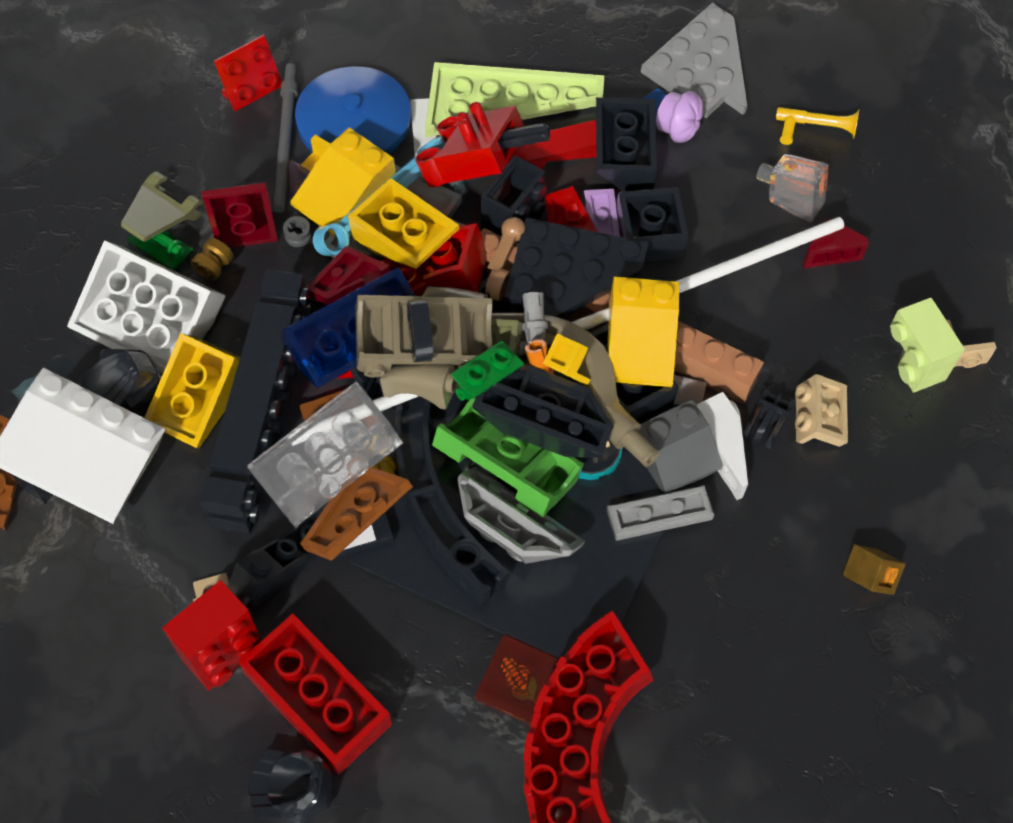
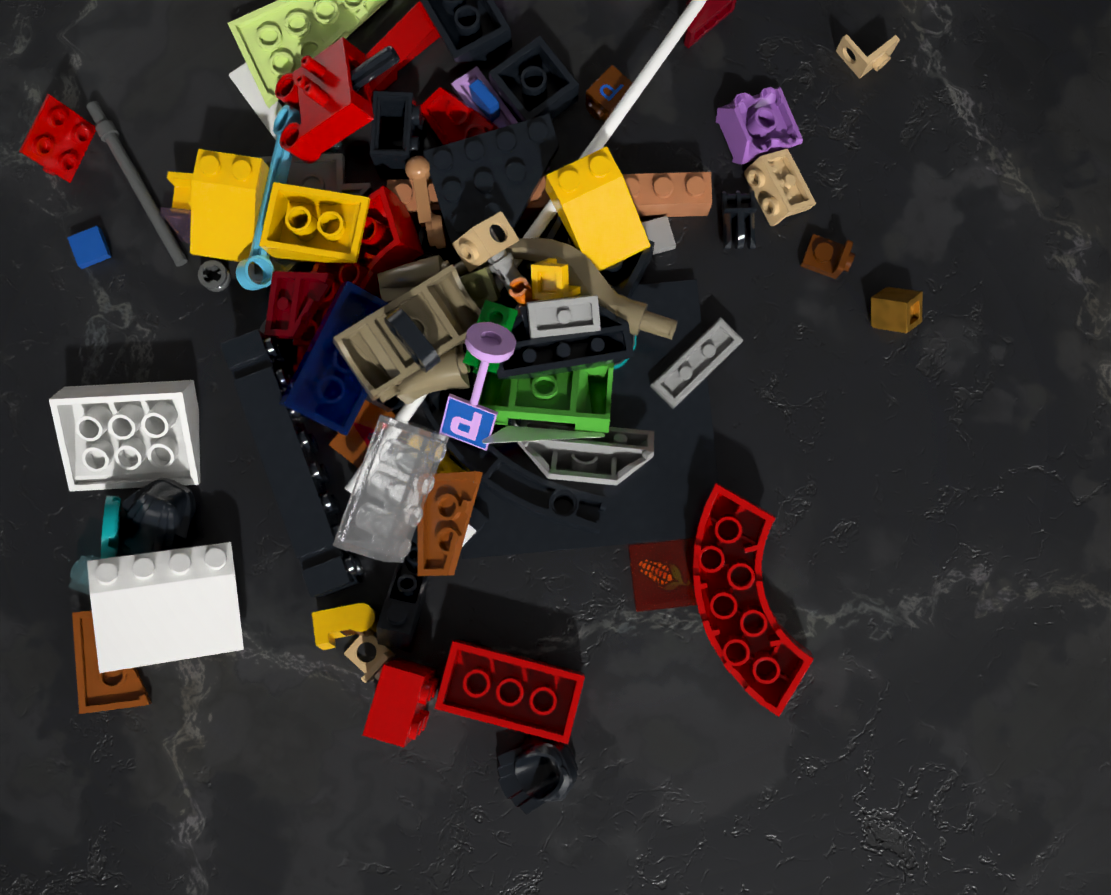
camera: 25 degrees left, 20 degrees up
olive flag [121,171,203,242] -> none
green hinge [127,231,194,270] -> none
yellow slope [145,333,240,448] -> none
pearl gold wheel [190,238,234,281] -> none
dark red slope [201,183,278,248] -> none
blue dish [295,66,411,154] -> none
dark grey slope [639,399,723,494] -> none
white slope [696,392,748,500] -> none
yellowish green slope [890,298,965,393] -> none
none -> blue tile [67,226,112,269]
none -> teal tile [101,496,121,559]
none -> yellow leg [312,603,379,650]
none -> lavender piece [439,322,516,451]
none -> tan bracket [452,211,519,272]
none -> blue tile [469,79,500,122]
none -> sticker [482,426,605,444]
none -> light grey plate [526,294,601,338]
none -> reddish brown brick [585,65,632,122]
none -> medium lavender slope [716,87,803,165]
none -> reddish brown bracket [800,234,855,279]

